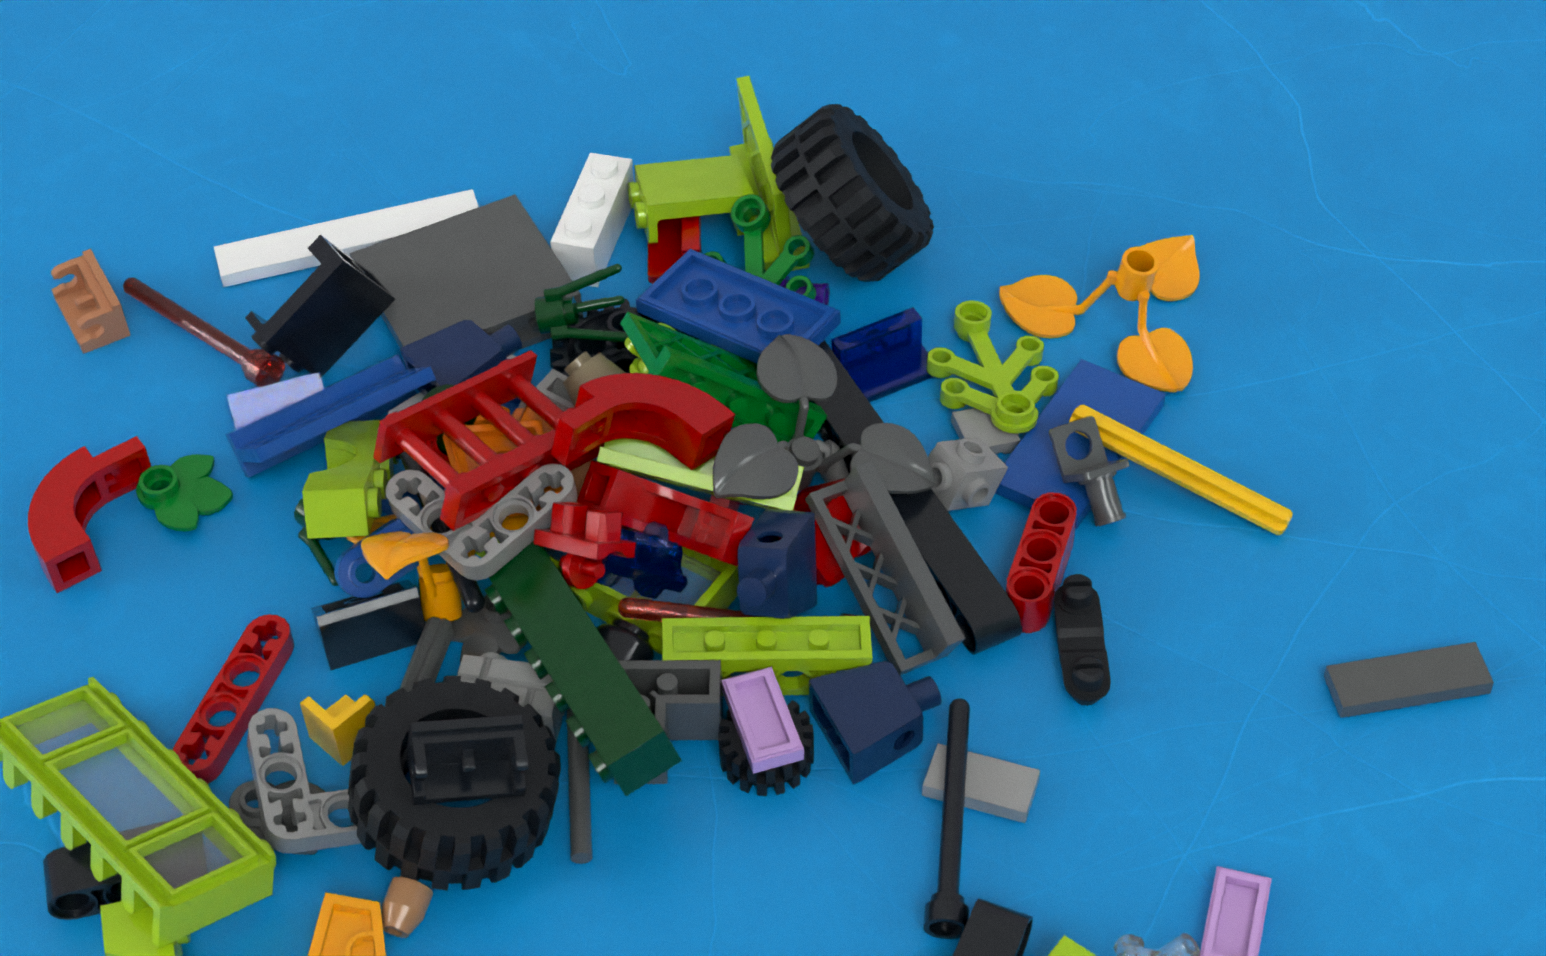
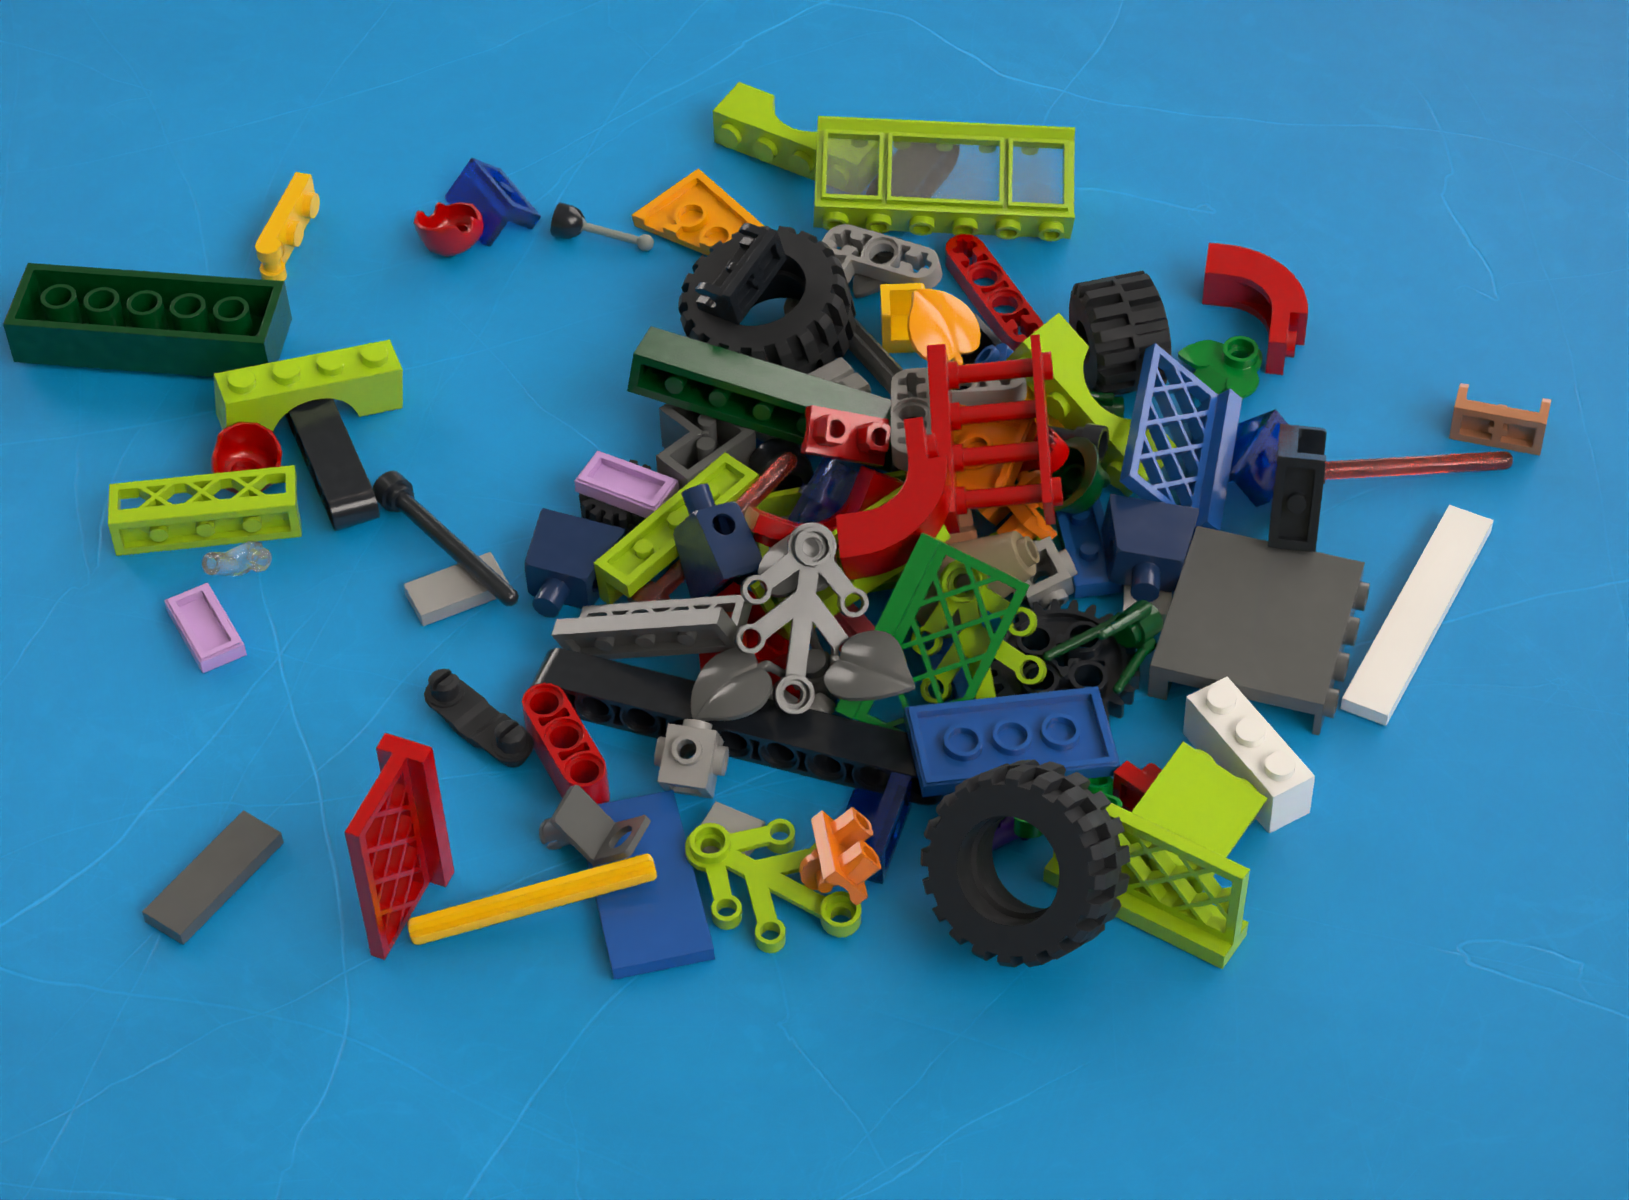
camera: 135 degrees right, 0 degrees up
light orange plant [999,235,1200,393] -> none
none -> red fence [344,733,454,960]
none -> plant [734,522,869,714]
none -> orange hips [799,807,882,906]
none -> black wheel [1069,271,1171,396]

